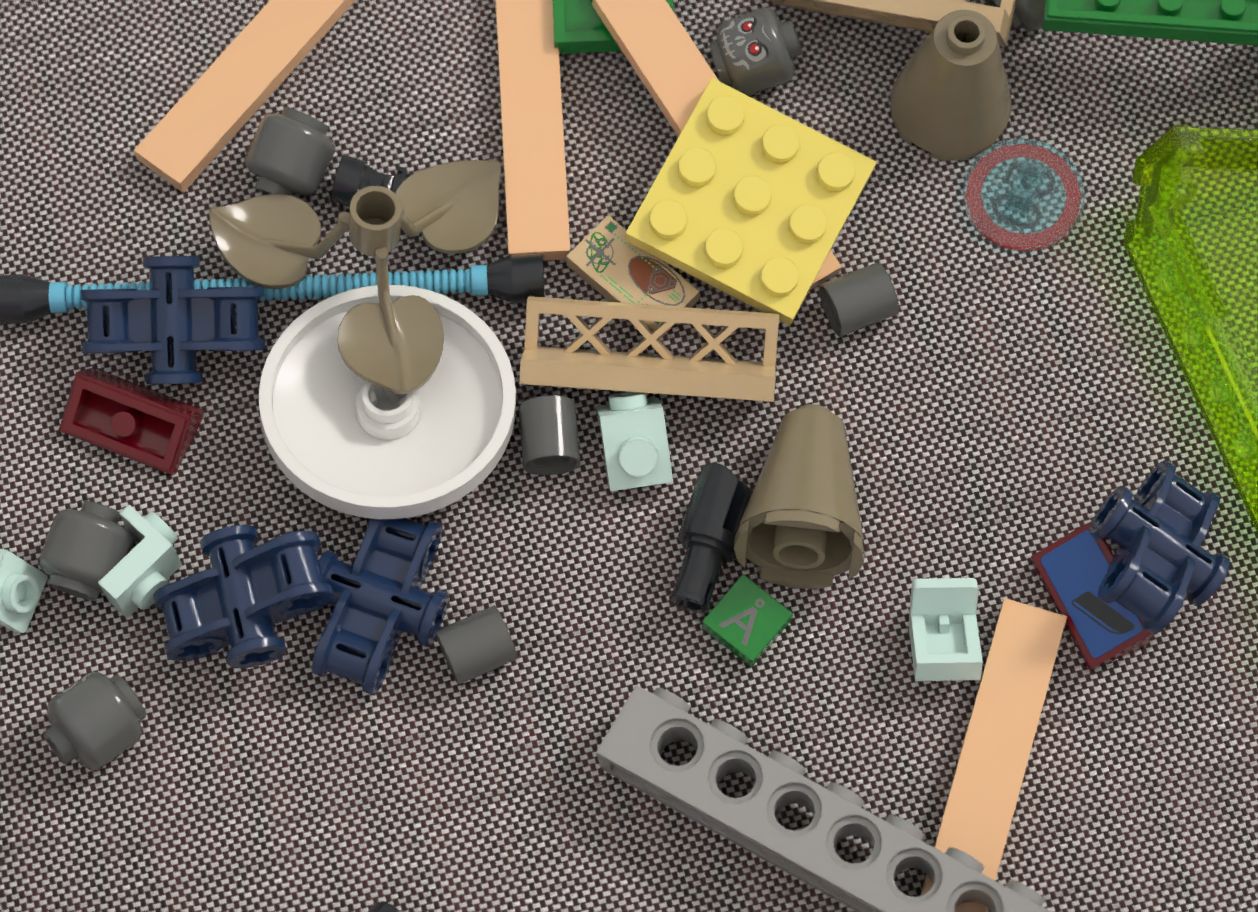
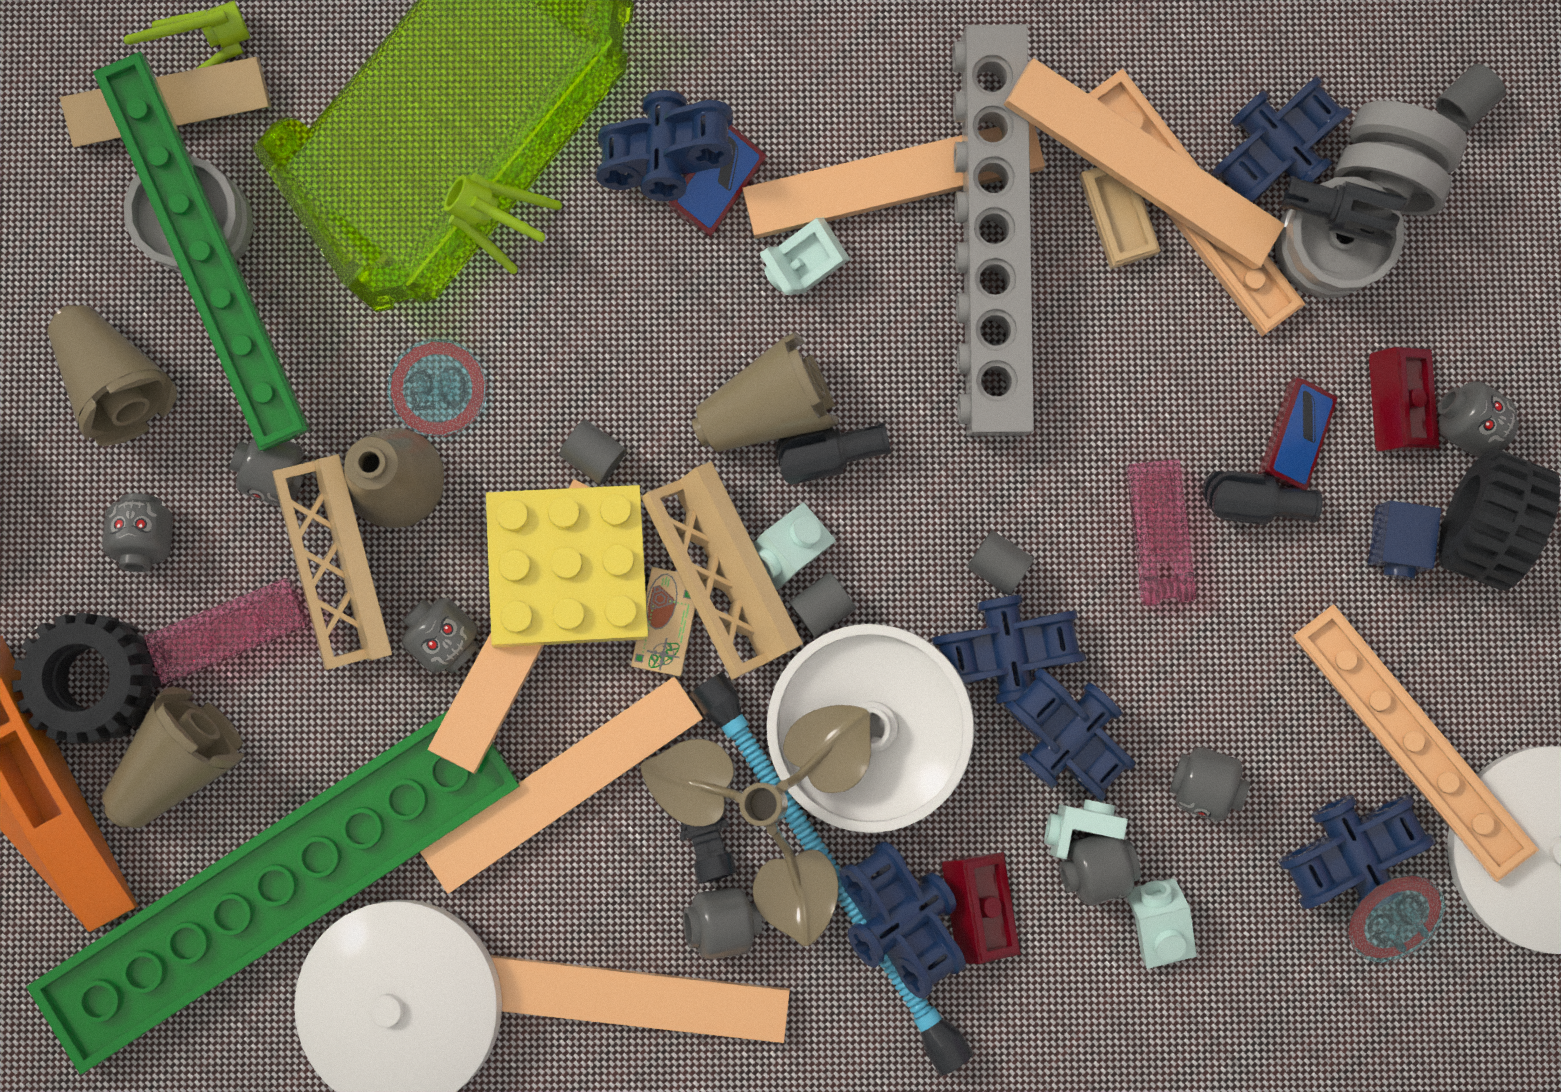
camera: 120 degrees left, 15 degrees up
green tile [701,574,793,668] -> none
none -> lime plant [444,172,562,274]
none -> clear pink plate [1126,459,1196,606]

